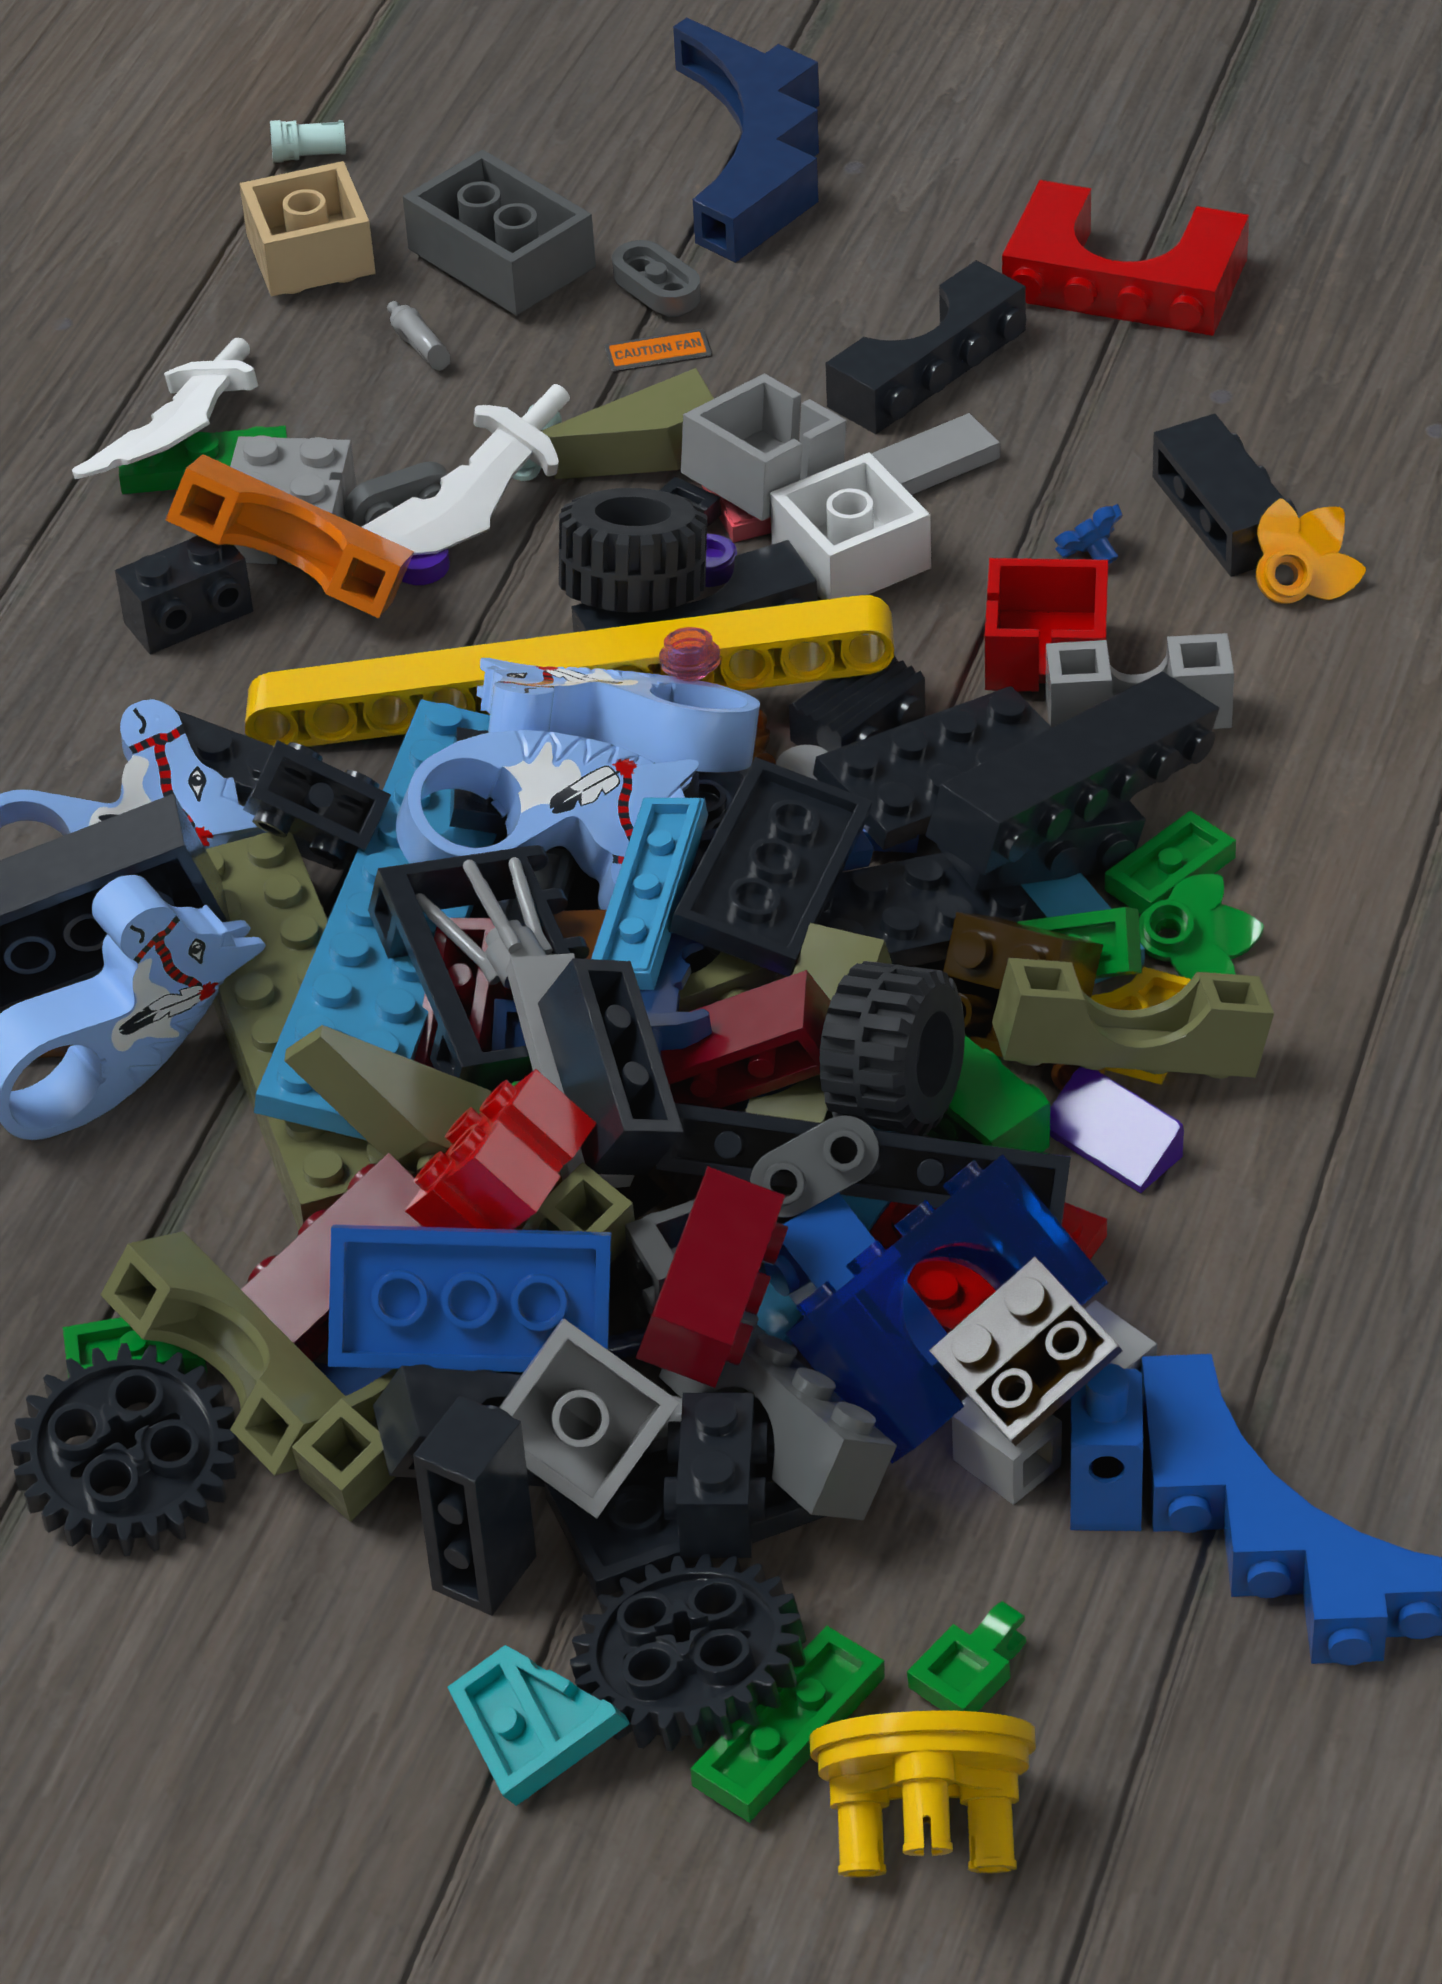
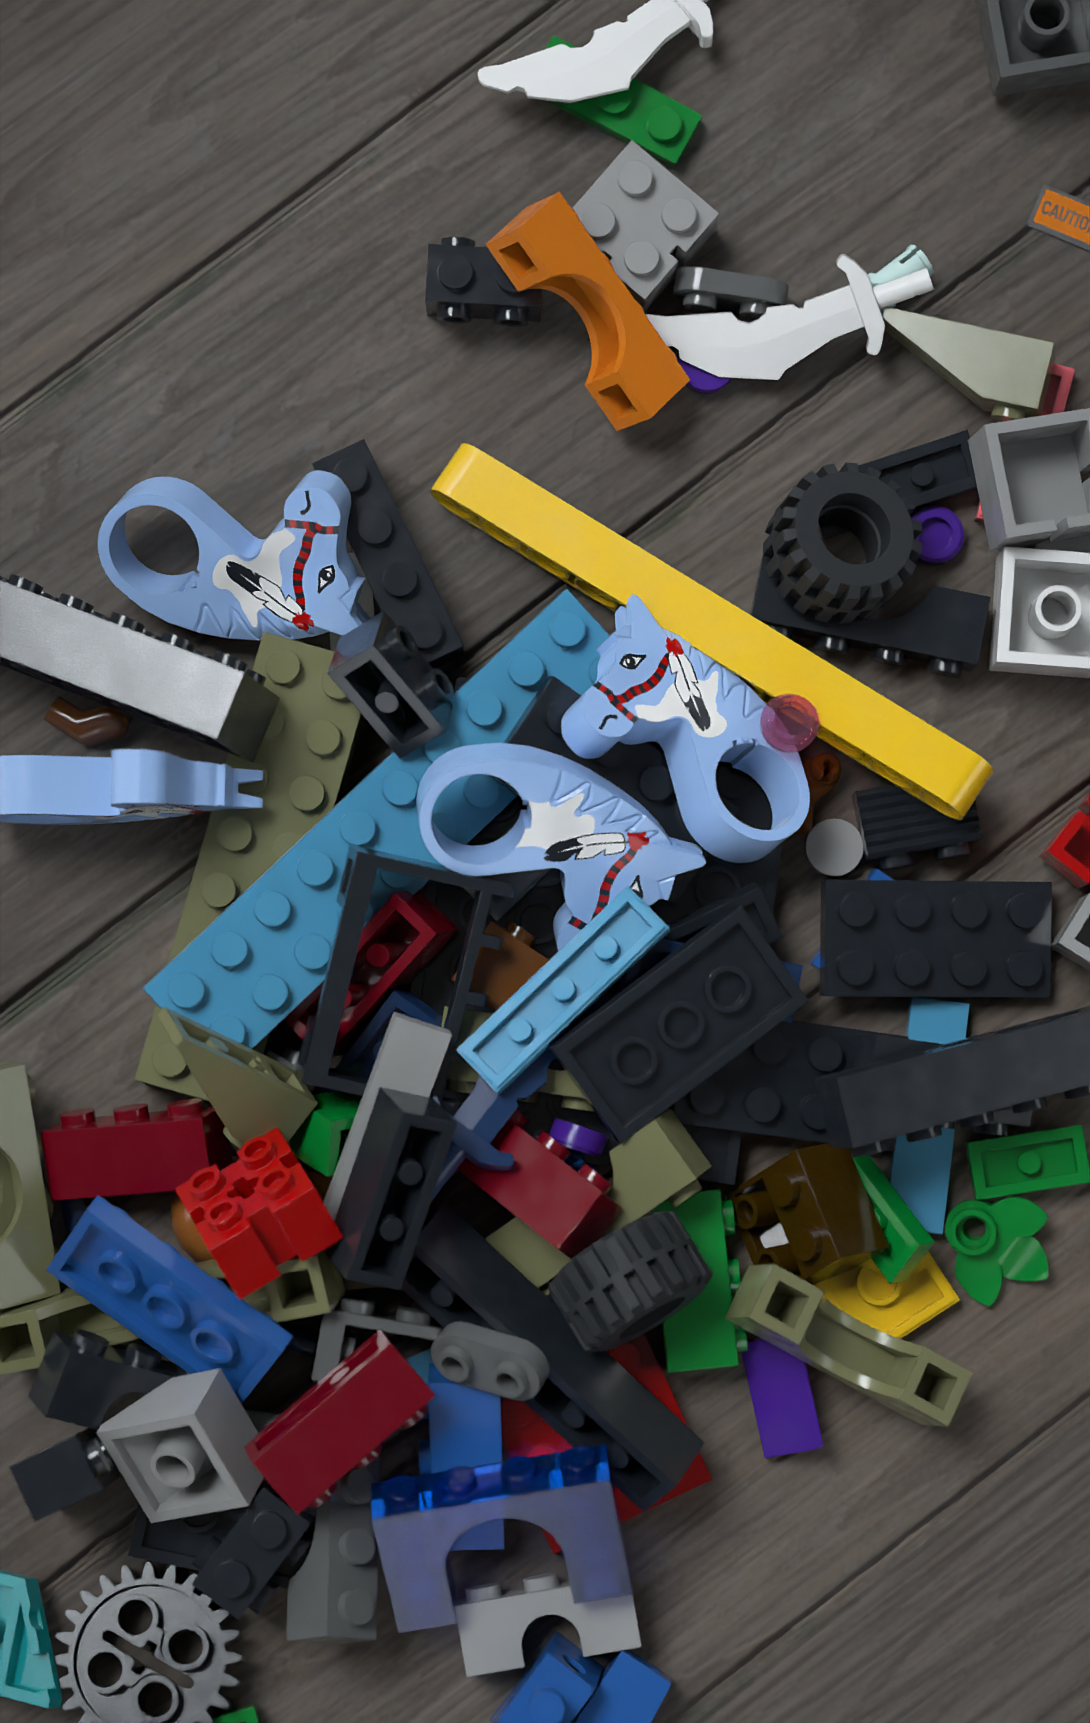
camera: 30 degrees right, 40 degrees up
light grey piece [387,301,450,371] -> none
light grey plant [415,857,553,989] -> none
slope [929,1257,1123,1447] -> none

